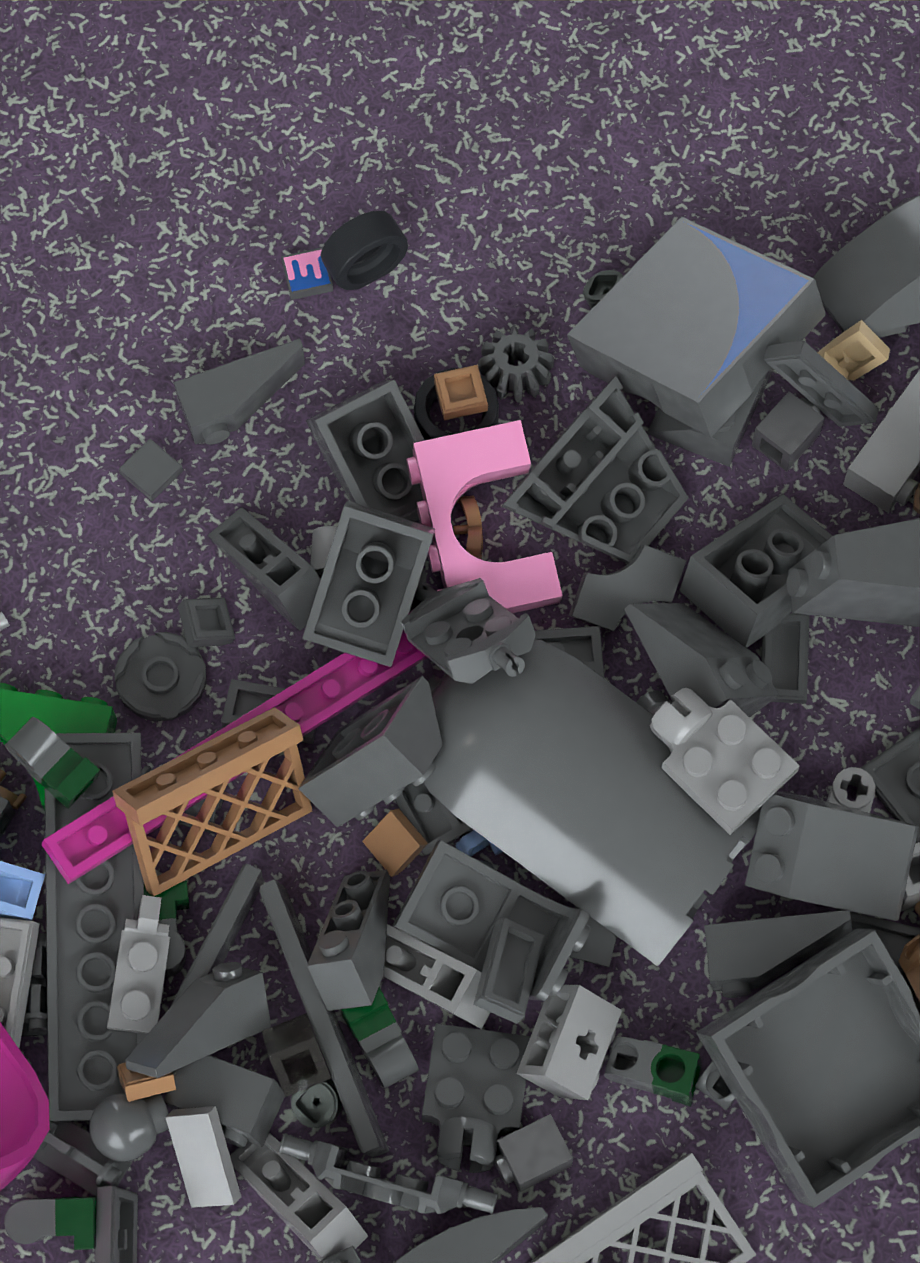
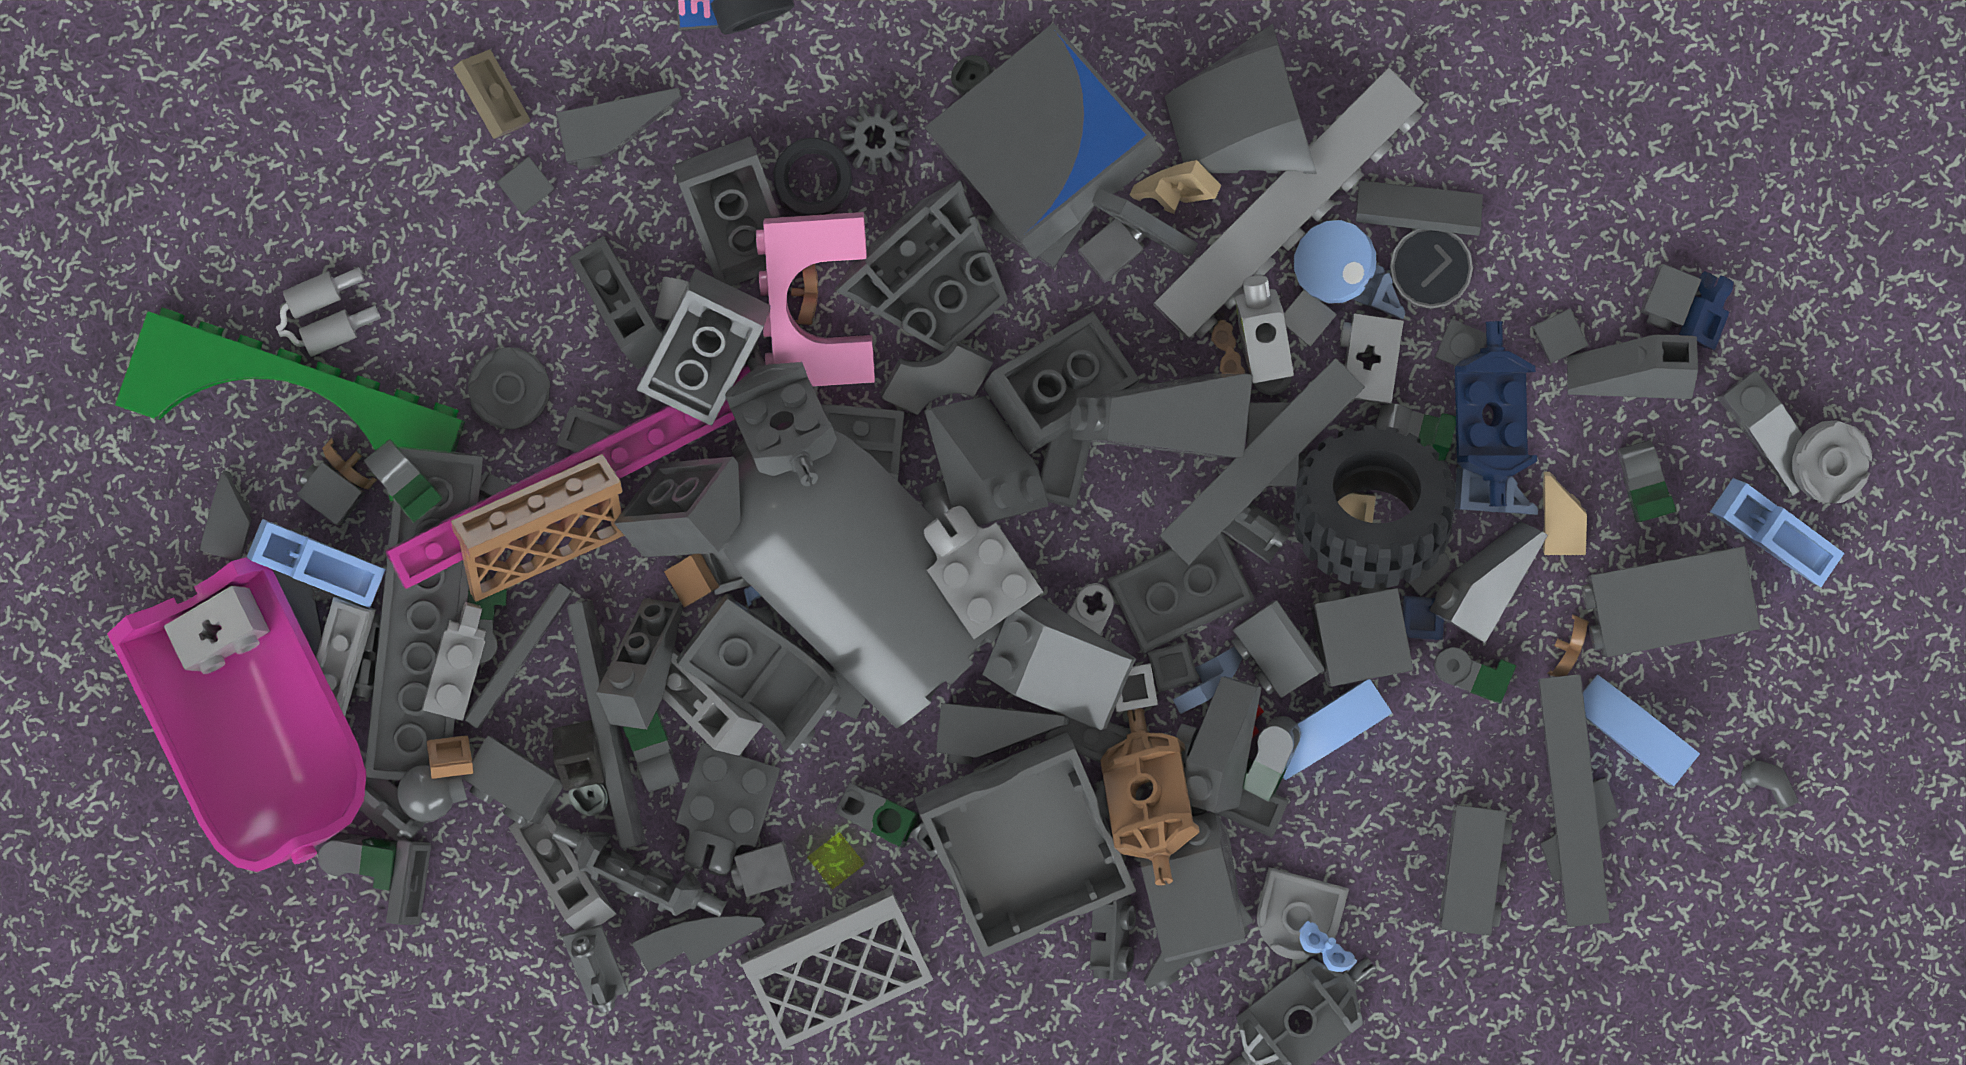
camera: 10 degrees right, 20 degrees up
dark grey slope [125,962,271,1078] -> none
light grey tile [165,1106,241,1208] -> none
dark grey tile [178,597,236,648] -> none
medium nougat tile [434,365,488,420] -> none
dark grey tile [473,916,544,1024] -> none
light grey brick [516,985,622,1100] -> none
none -> dark tan plate [453,49,531,139]
none -> clear neon green tile [807,831,865,890]

